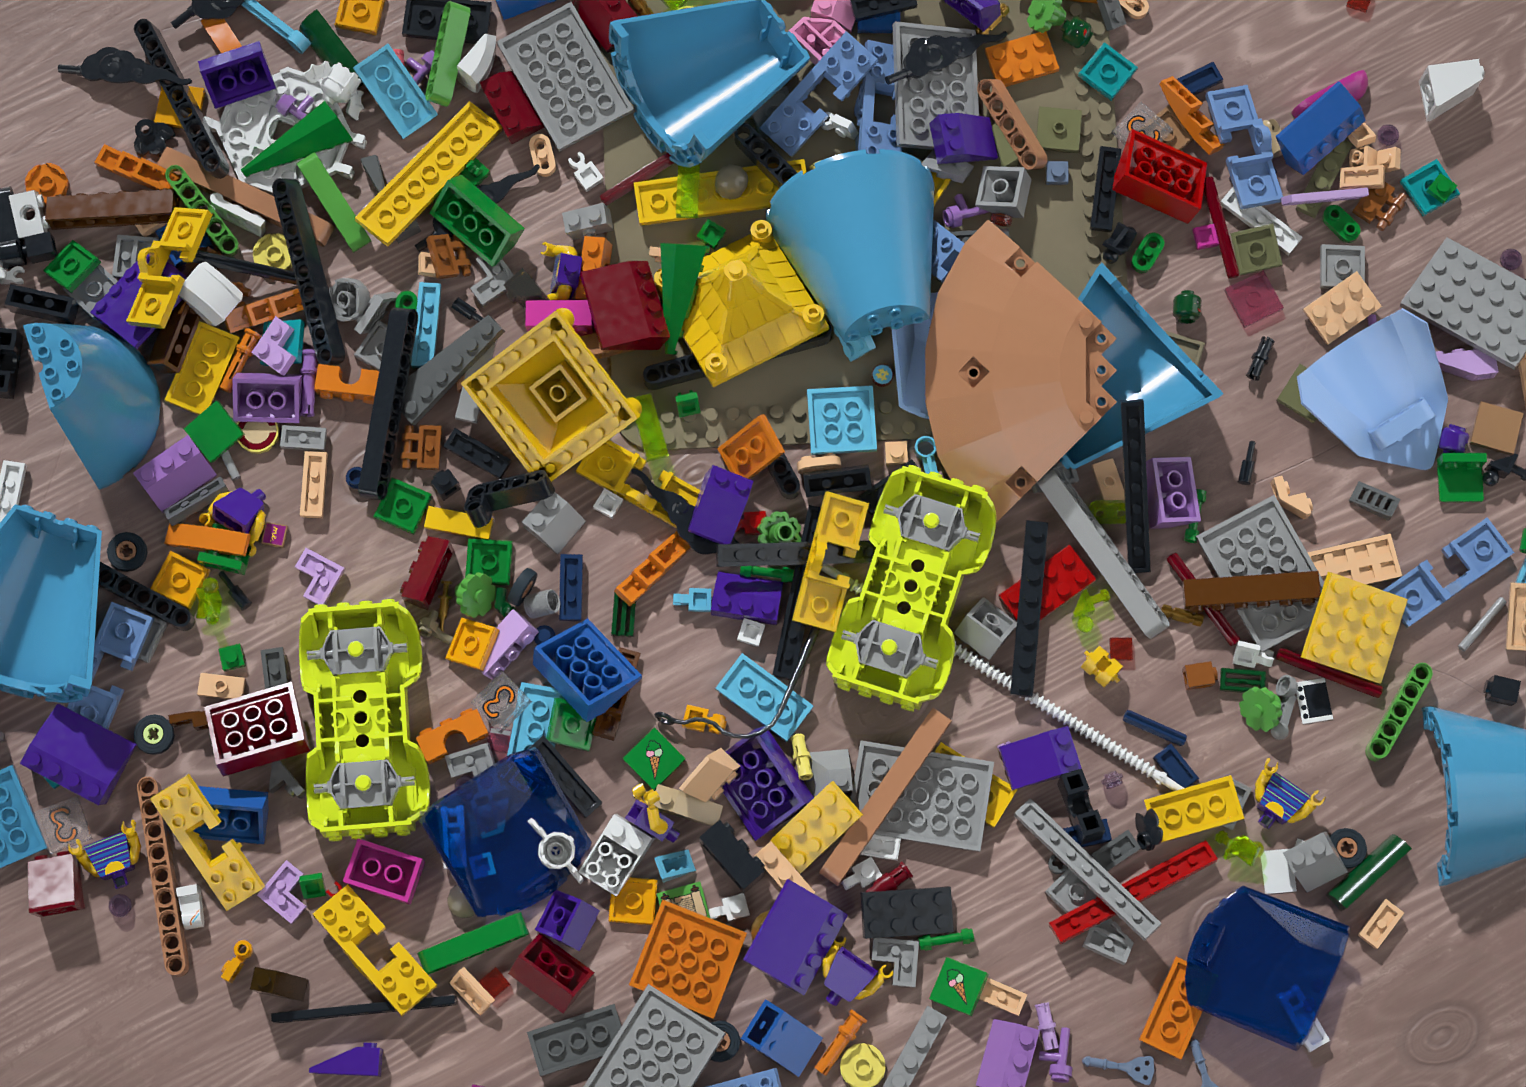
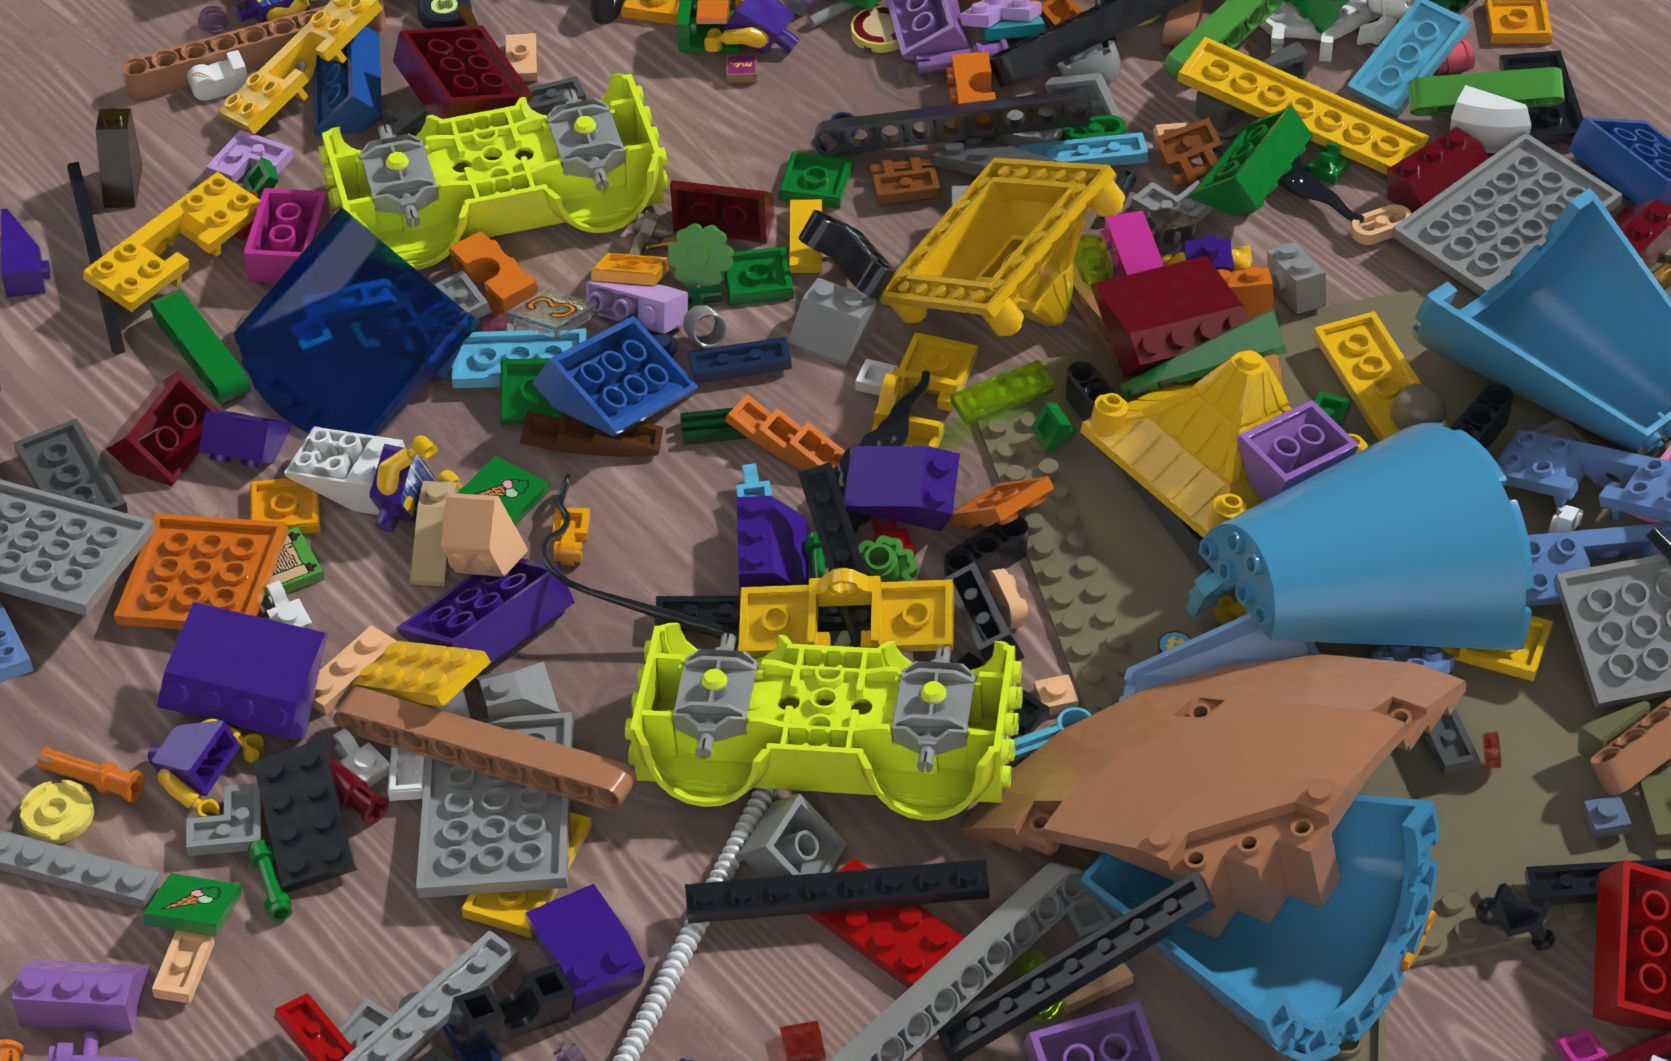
camera: 80 degrees right, 30 degrees down
clear neon green piece [196,577,222,625] -> none
black axle [218,571,252,611] -> none
green plate [218,644,246,672] -> none
light orange plate [221,940,253,983] -> none
light grey plate [280,425,327,451] -> none
lavender plate [295,548,345,605] -> none
light nougat plate [300,451,328,518] -> none
black brick [431,469,461,501] -> none
black plate [444,428,512,479] -> none
light nougat plate [449,967,495,1016] -> none
clear red tile [479,967,511,999] -> none
black bush [508,568,538,607] -> none
black plate [526,735,602,818] -> none
white helmet [528,818,584,884] -> none
white plate [568,152,604,192] -> none
dark red axle [600,152,674,206] -> none
medium azure slope [654,850,696,883] -> none
clear neon green plate [676,163,701,218] -> none
black brick [699,820,765,894] -> none
black bush [710,1021,741,1062] -> none
medium azure plate [715,653,814,742] -> none
white plate [737,618,765,647] -> none
blue slope [741,999,823,1077] -> none
light yellow pin [790,734,813,780] -> none
medium azure plate [807,386,877,455] -> none
light grey wing [921,150,974,183] -> none
dark purple slope [929,113,998,164] -> none
medium lavender piece [943,194,989,228] -> none
light grey slope [975,166,1031,218] -> none
lavender pin [1035,1002,1059,1050] -> none
clear neon green piece [1071,589,1110,633] -> none
yellow wheel [1081,646,1123,688] -> none
green plate [1131,232,1165,273] -> none
dark green head [1173,290,1202,324] -> none
none -> medium lavender slope [1237,400,1359,501]

